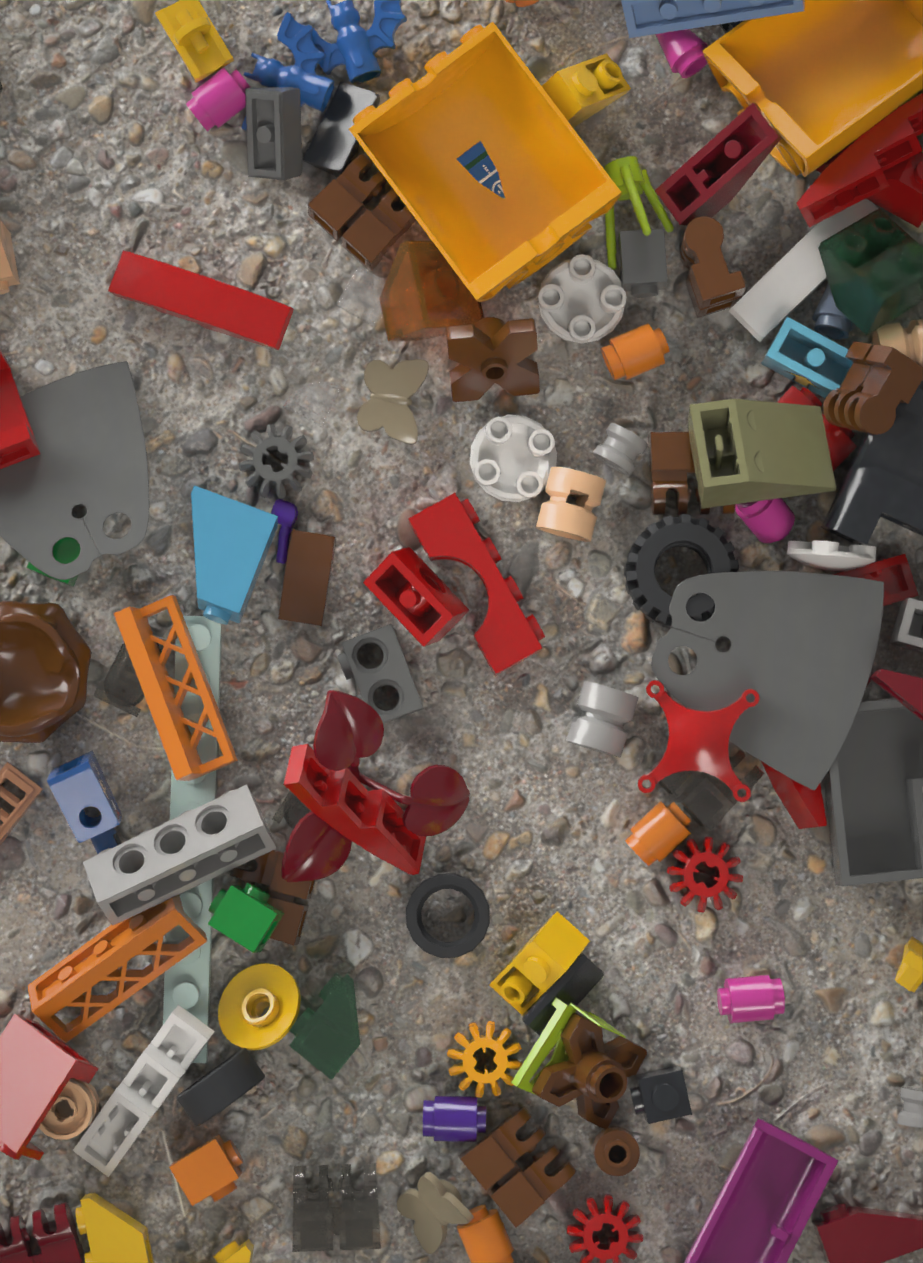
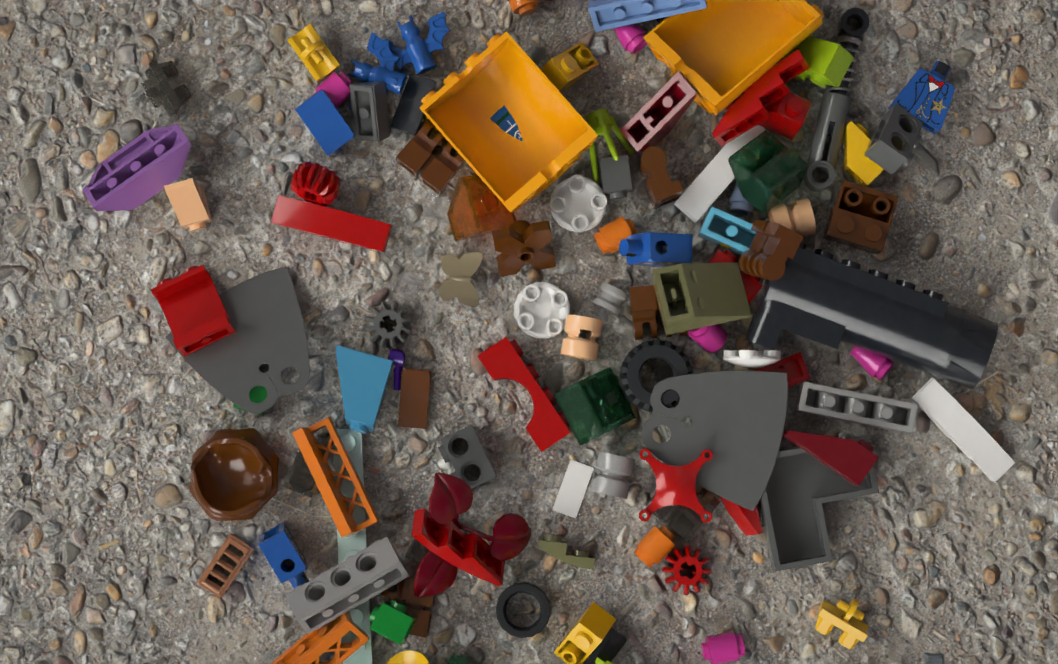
camera: 10 degrees left, 0 degrees up
red brick [363,547,469,647] -> none
none -> red gear [290,162,341,206]
none -> blue panel [295,90,355,157]
none -> olive slope [538,534,595,570]
none -> white sticker [553,460,594,518]
none -> clear green slope [554,367,636,446]
none -> blue torso [619,232,692,267]

